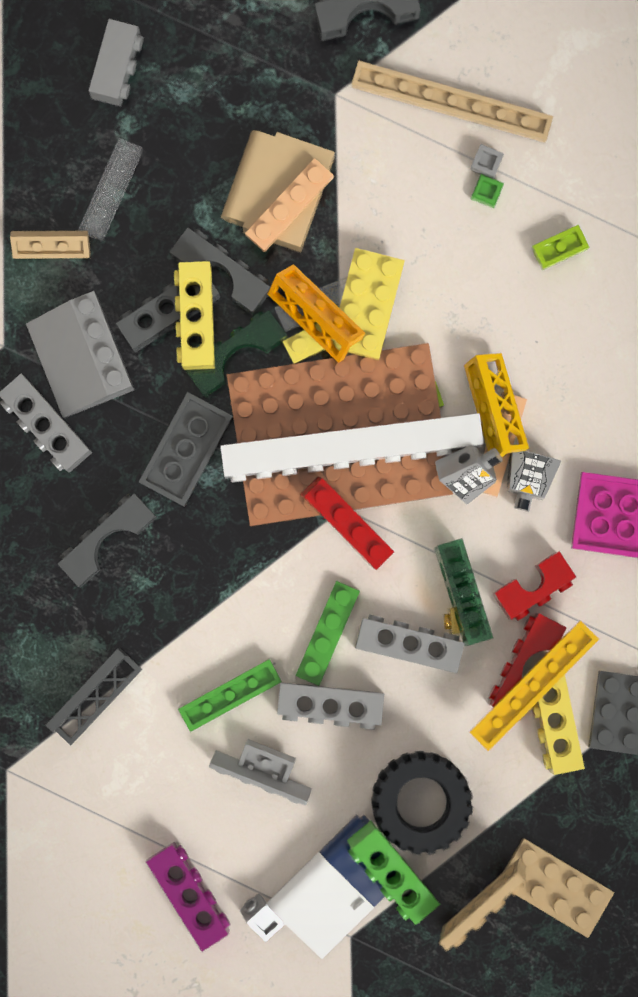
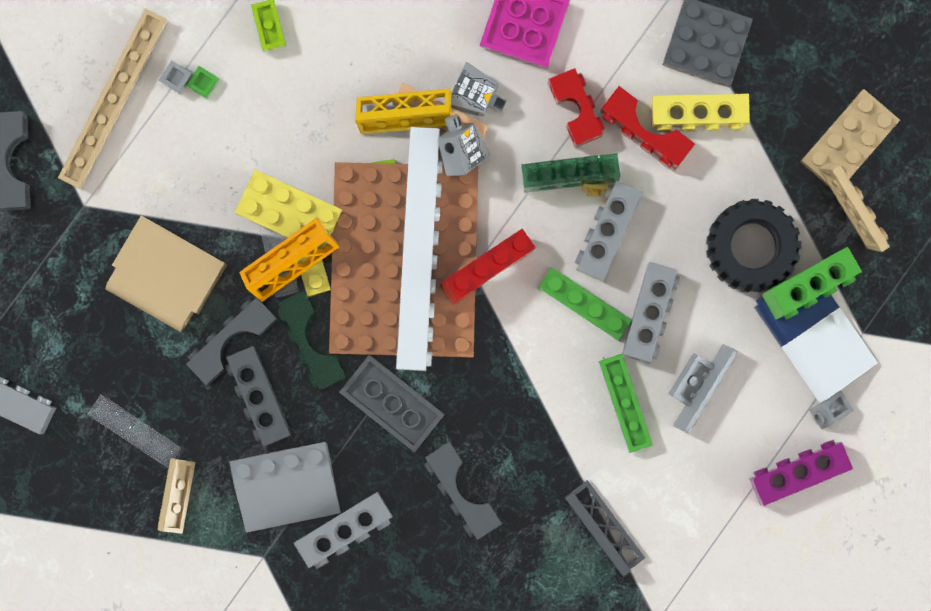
camera: 75 degrees left, 0 degrees up
light yellow brick [174,261,215,370] -> none
light nougat plate [245,158,334,252] -> none
yellow plate [469,621,599,751] -> none

